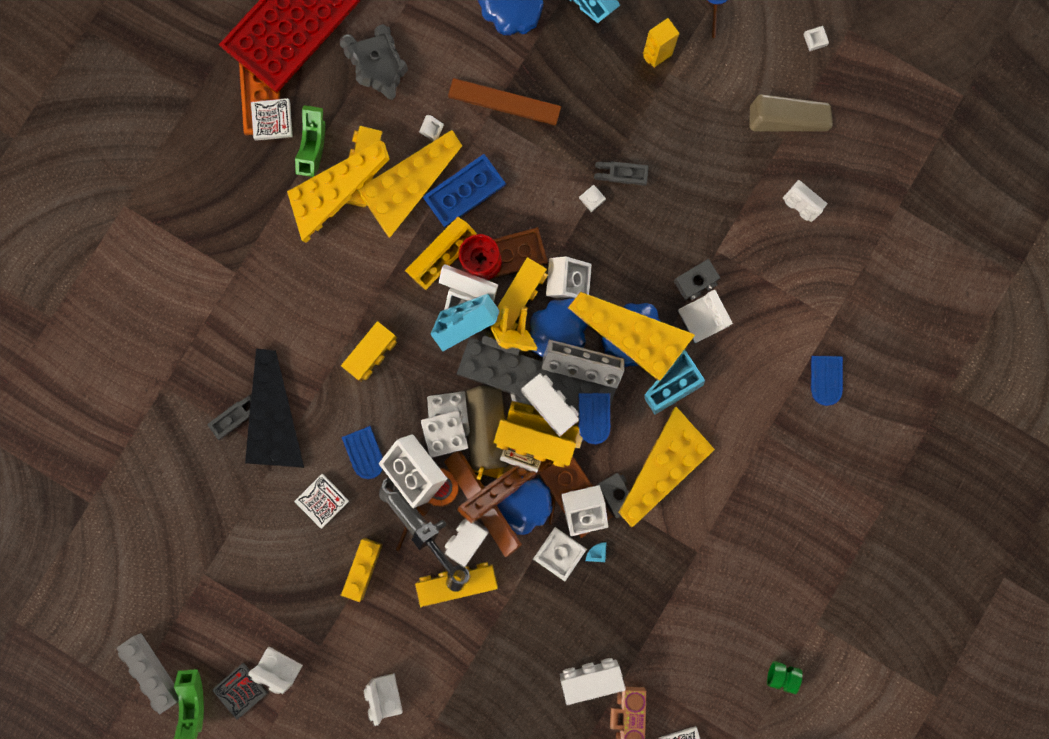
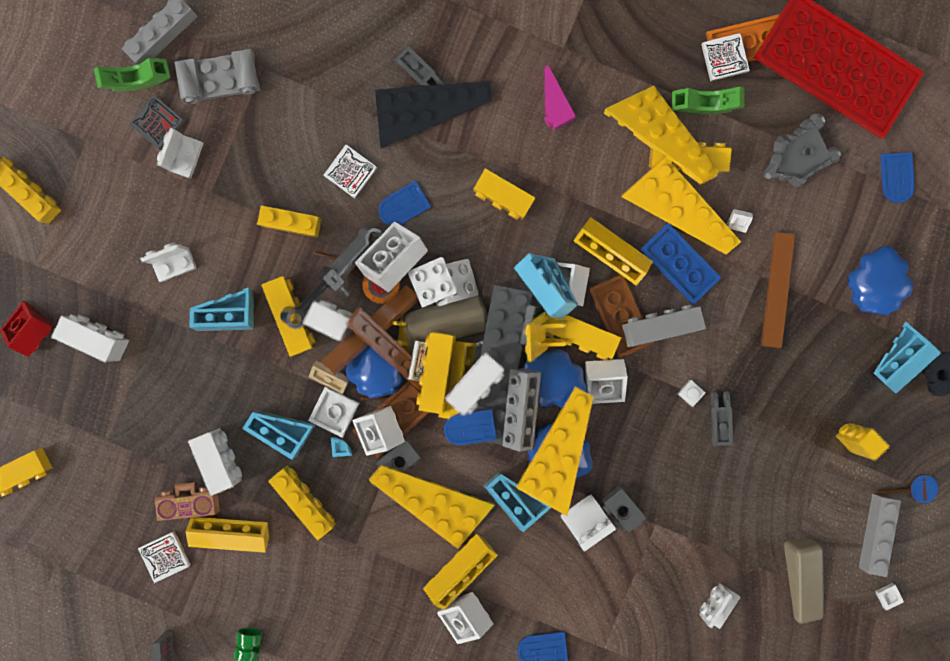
camera: 80 degrees right, 5 degrees up
white tile [439,264,498,301] -> none
red wheel [459,234,502,281] -> none
none -> light grey piece [175,49,261,104]
none -> yellow brick [186,517,269,553]
none -> medium azure wedge [190,287,254,331]
none -> medium azure wedge [242,410,316,460]
none -> yellow brick [268,465,336,541]
none -> tan plate [309,361,349,394]
none -> yellow brick [423,534,498,610]
none -> white slope [437,592,493,644]
none -> dark pink slope [544,65,576,131]
none -> light grey brick [622,304,706,347]
none -> light grey brick [859,493,901,577]

